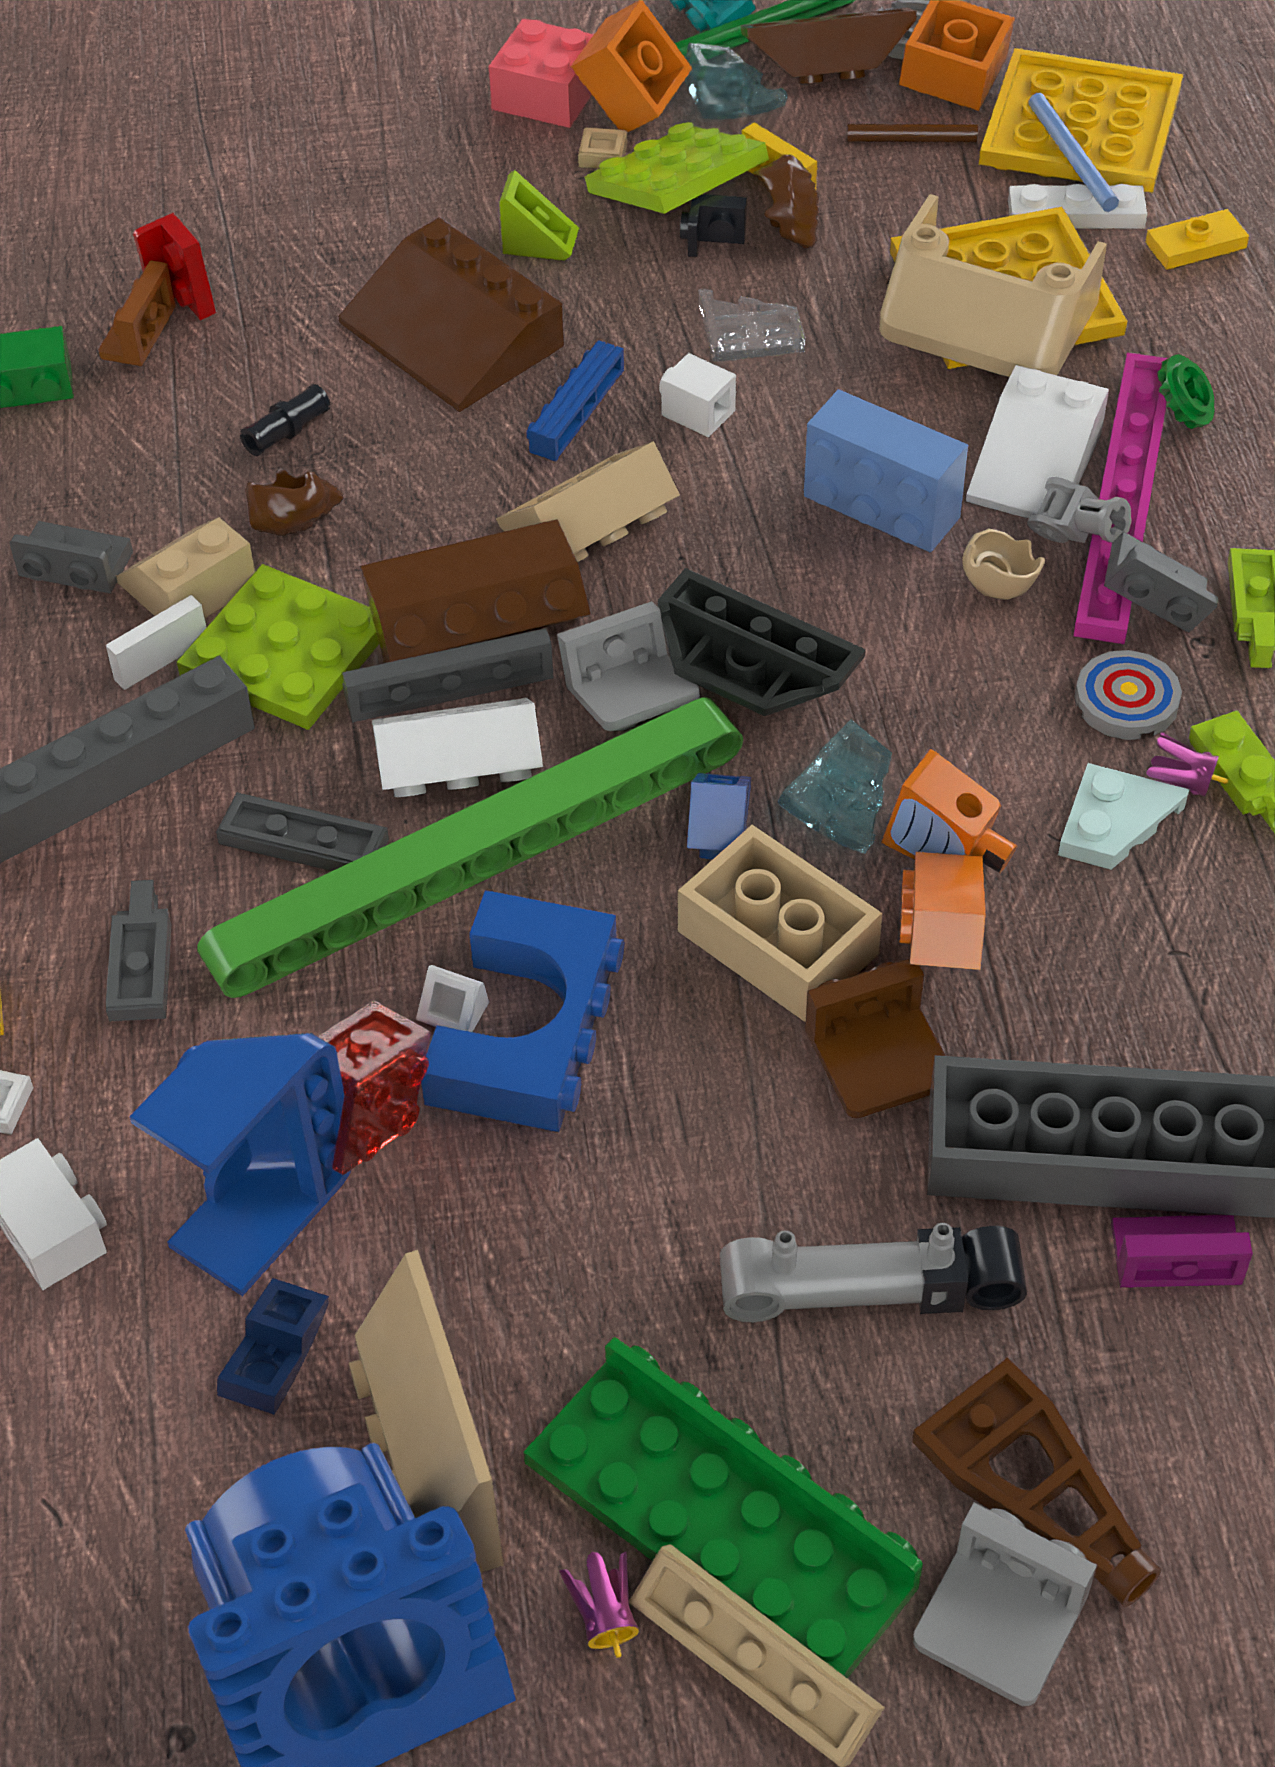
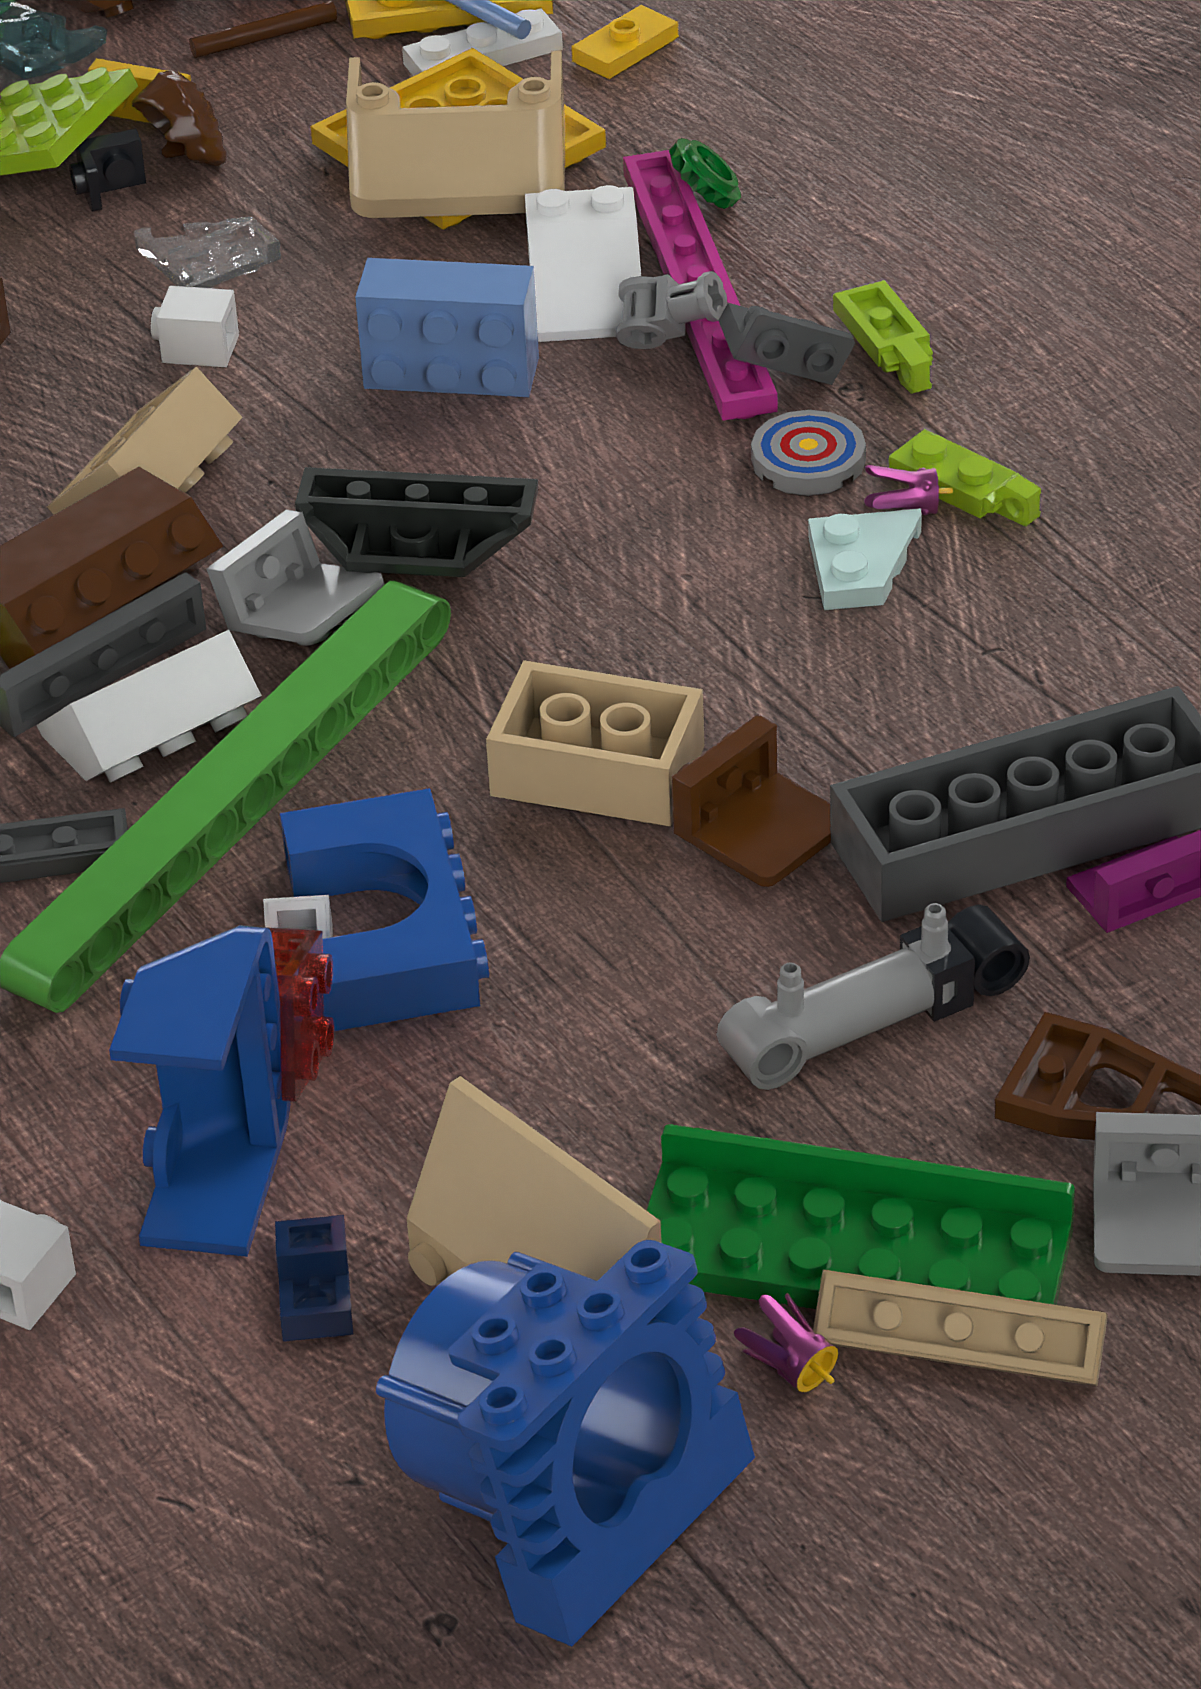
camera: 25 degrees left, 10 degrees down
blue piece [526,340,624,462] -> none
slope [687,773,751,860] -> none
clear light blue slope [777,719,892,854] -> none
orange torso [881,749,1017,873] -> none
orange brick [899,852,986,970] -> none
tan hair [963,528,1045,600] -> none

